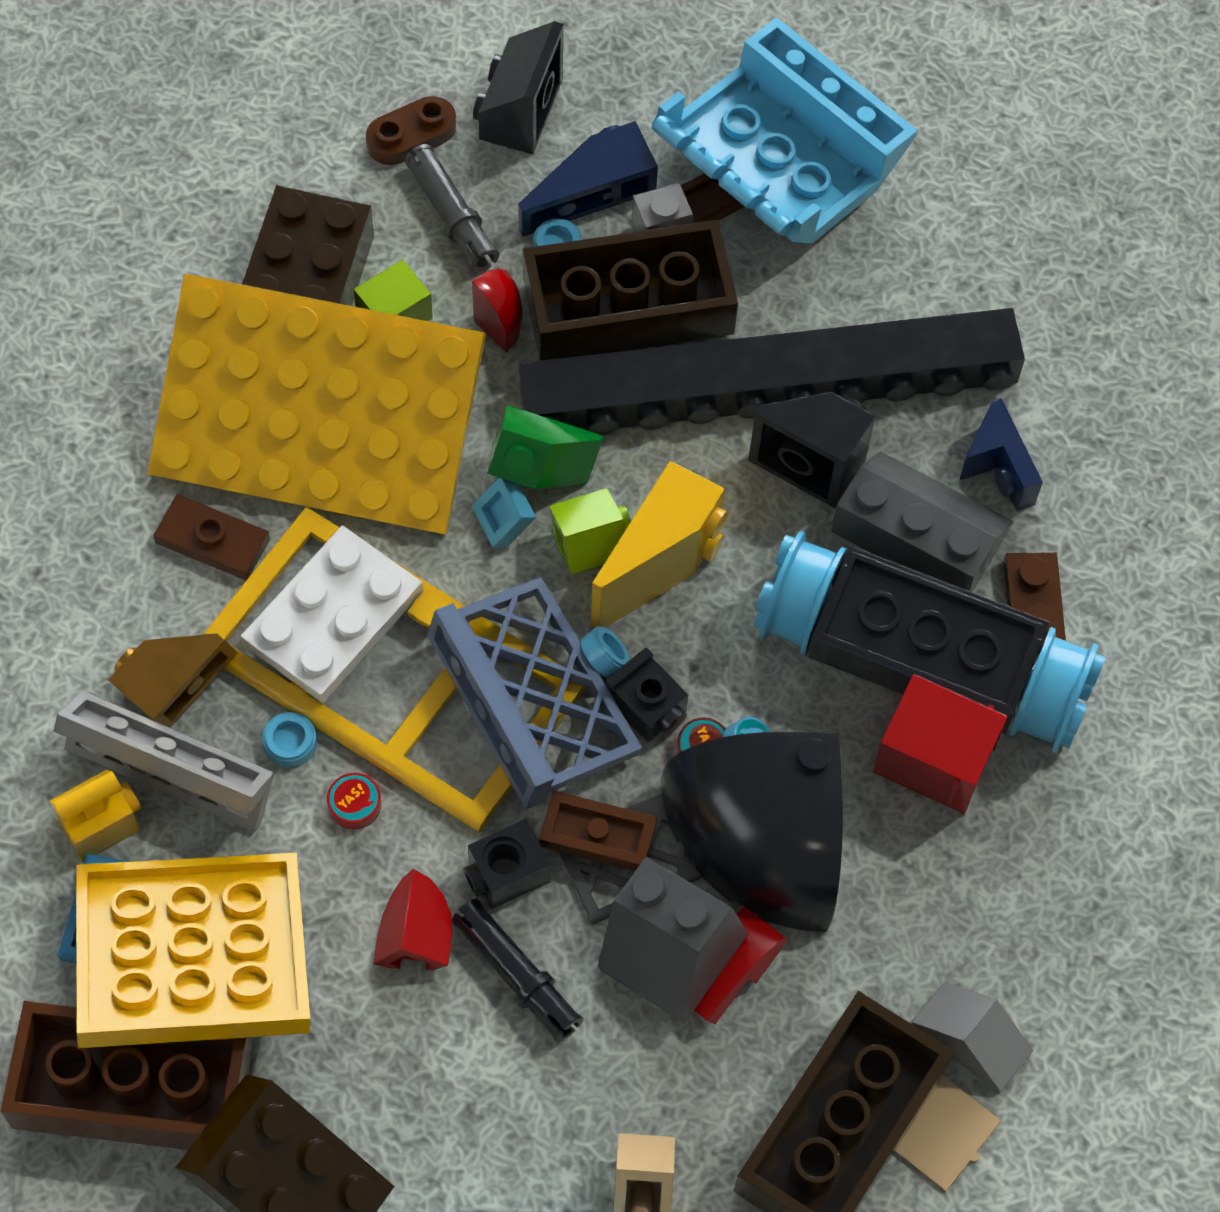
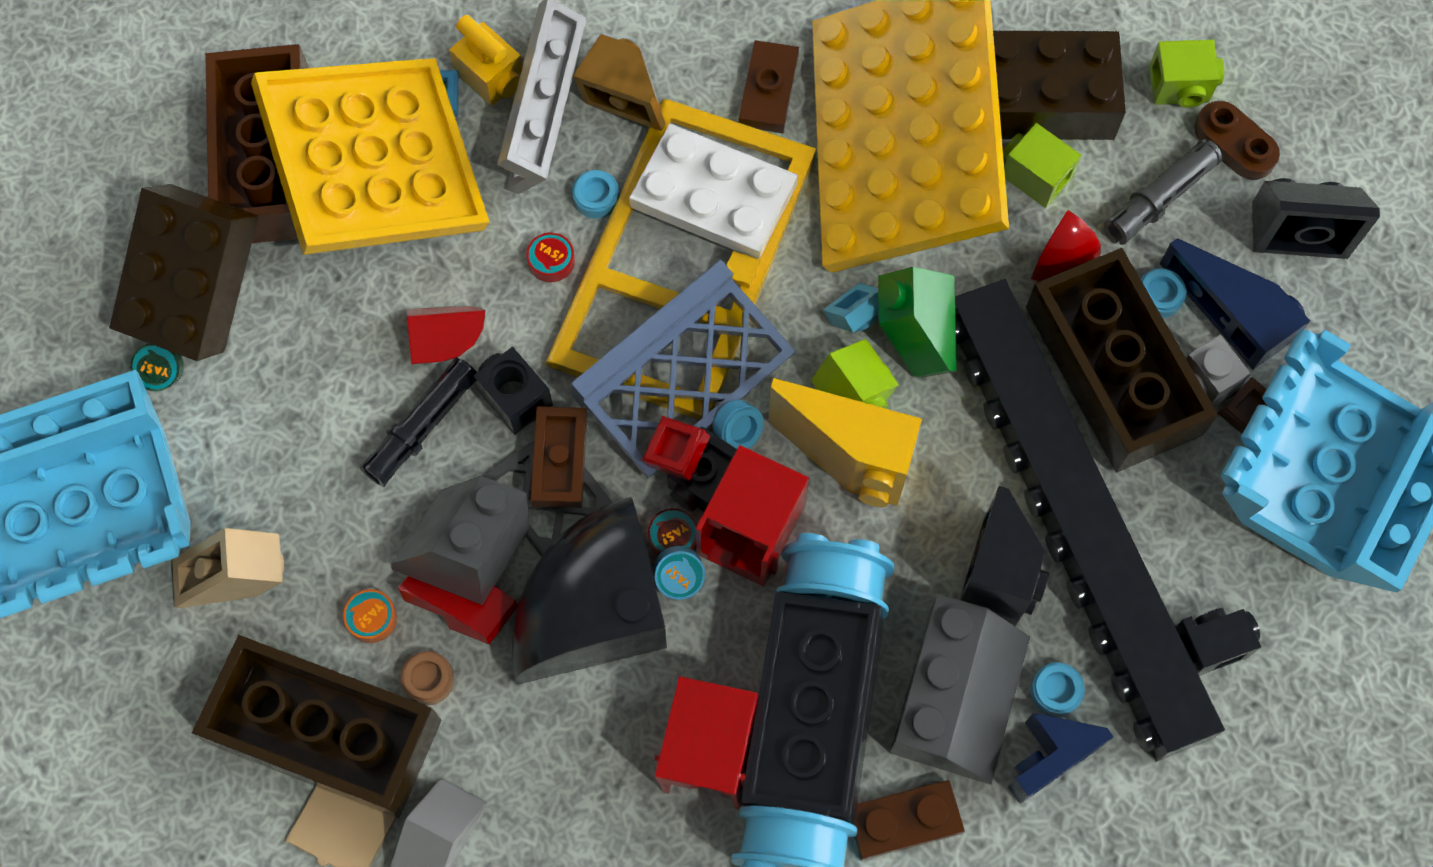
camera: 80 degrees right, 5 degrees up
none -> orange tile [343,589,397,643]
none -> medium nougat tile [401,651,455,705]
none -> red tile [641,416,711,481]
none -> red piece [696,445,809,587]
none -> medium azure tile [1030,662,1085,717]
none -> lime brick [1149,39,1224,108]
none -> black brick [1175,608,1261,676]

